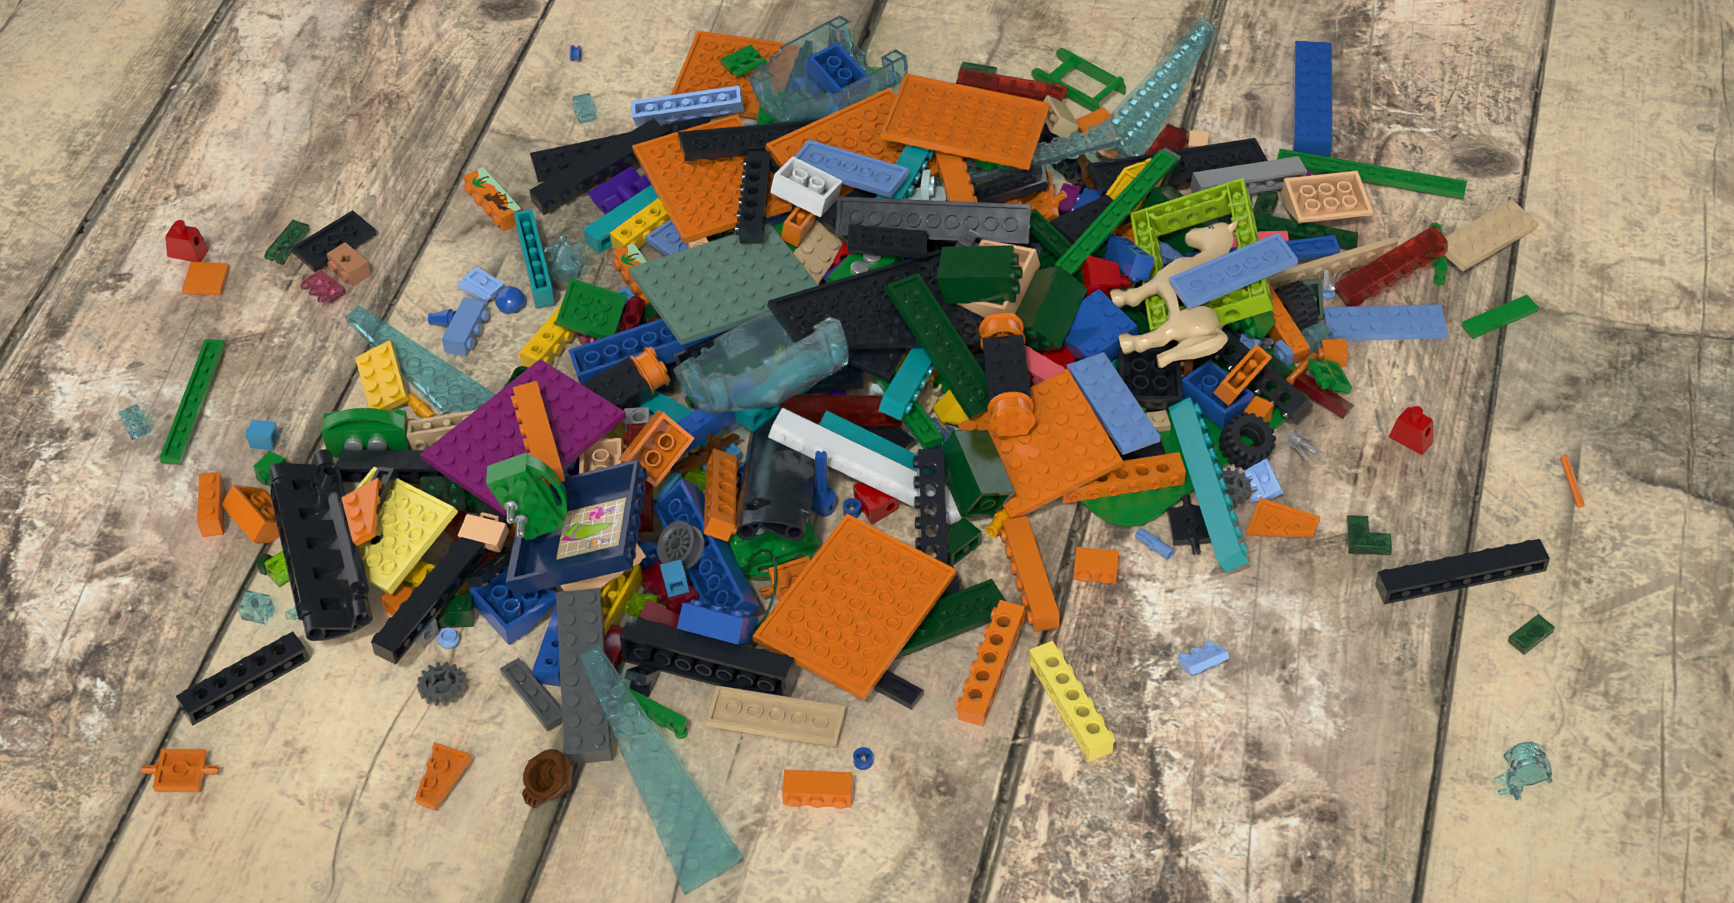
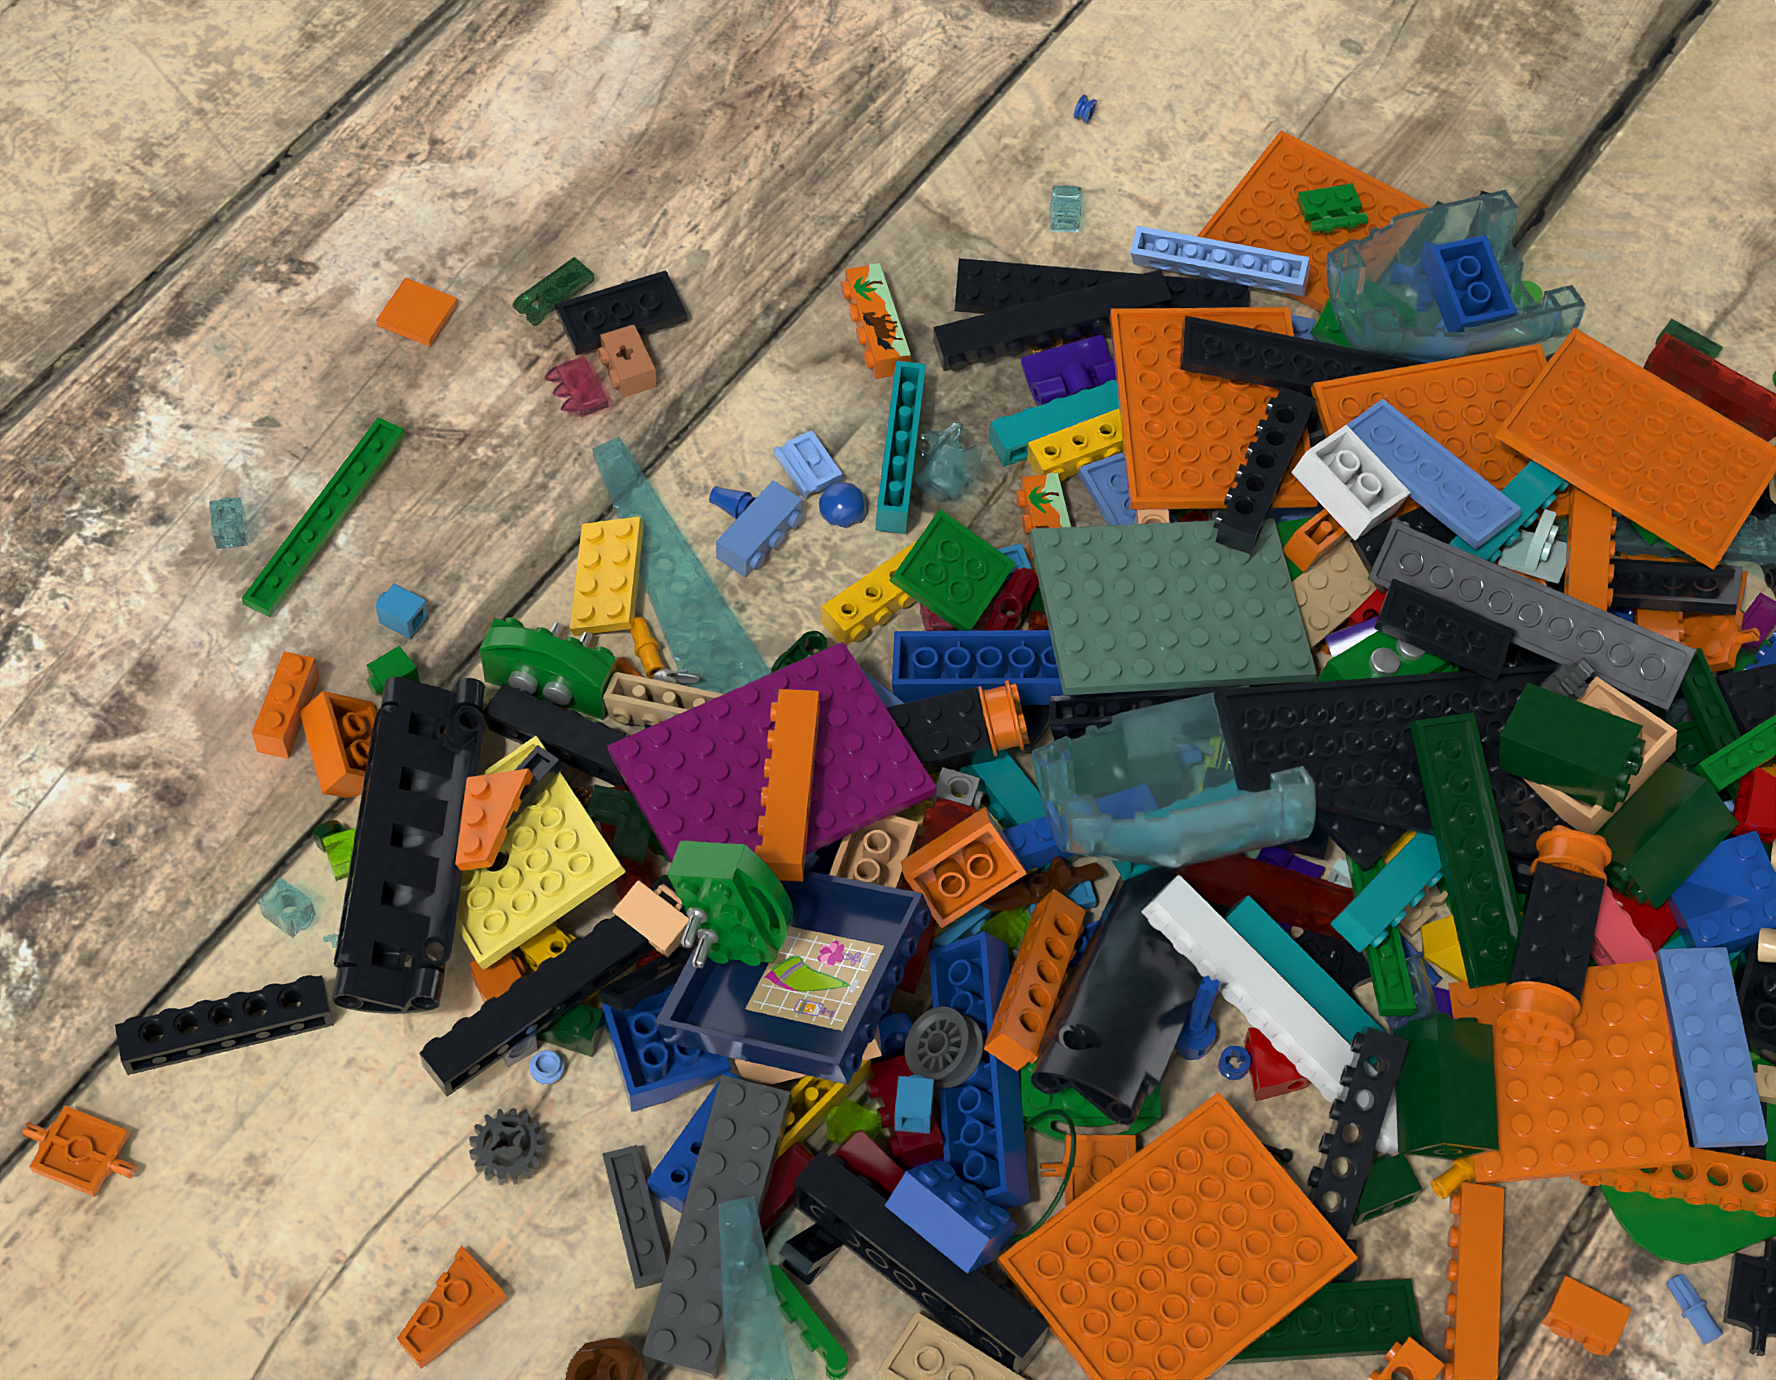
camera: 15 degrees right, 10 degrees up
red torso [165,220,209,262] -> none

